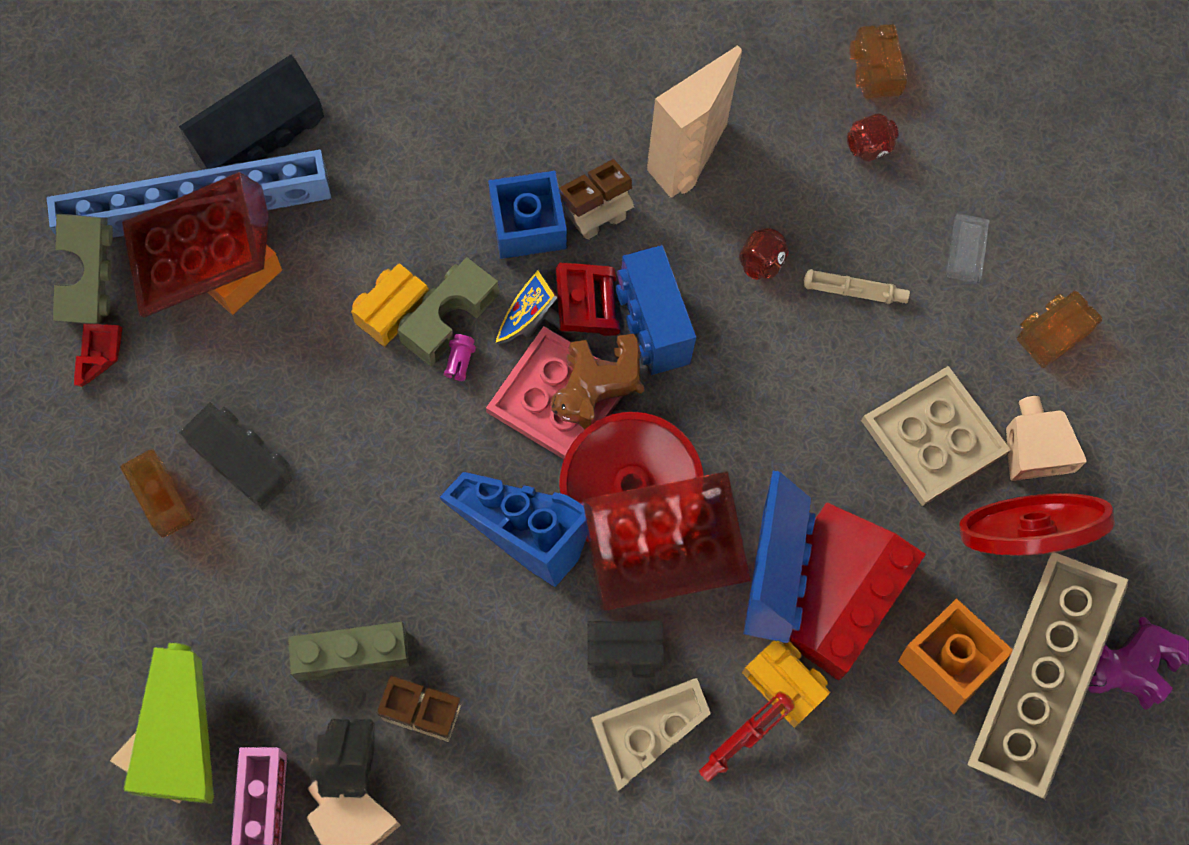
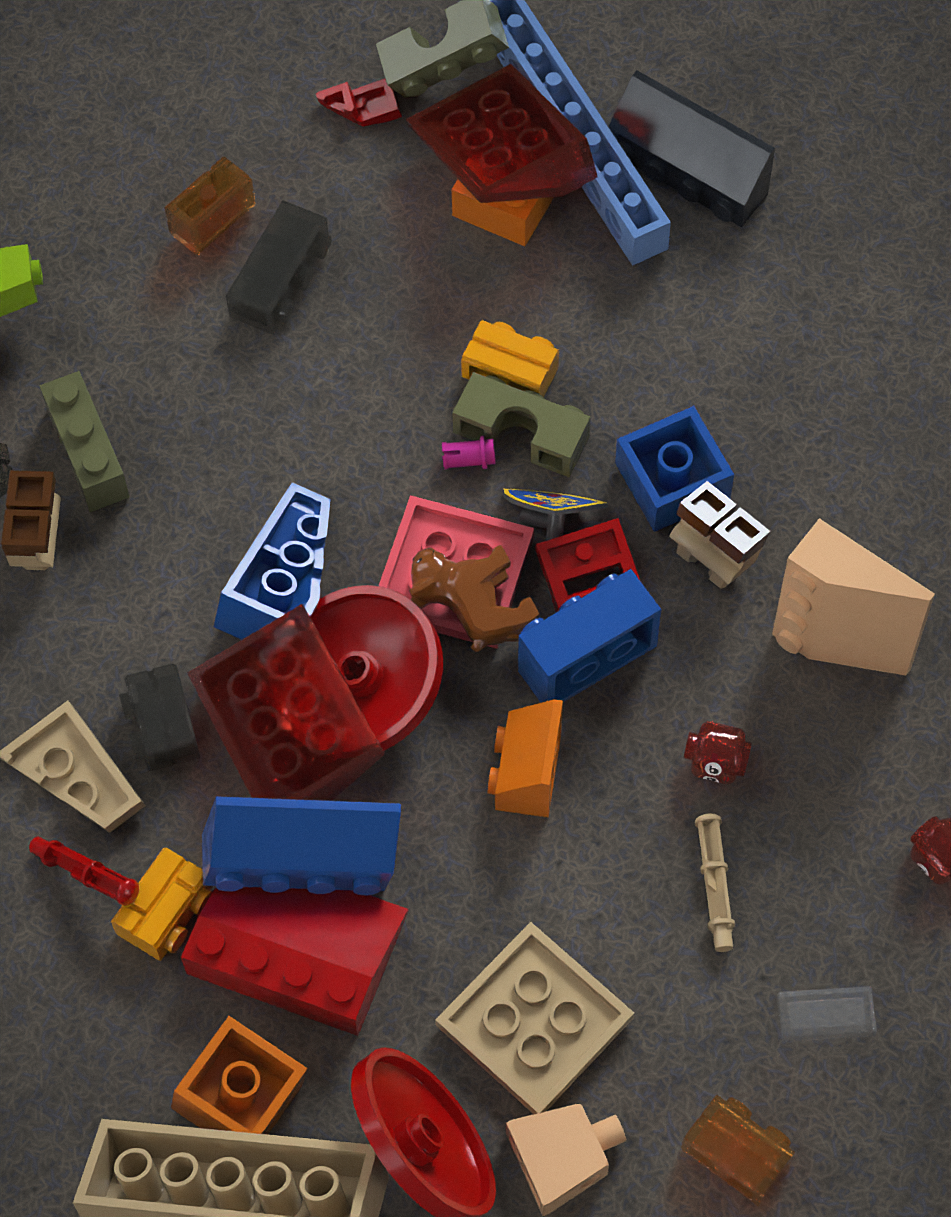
camera: 80 degrees right, 5 degrees down
none -> orange slope [487,699,563,818]

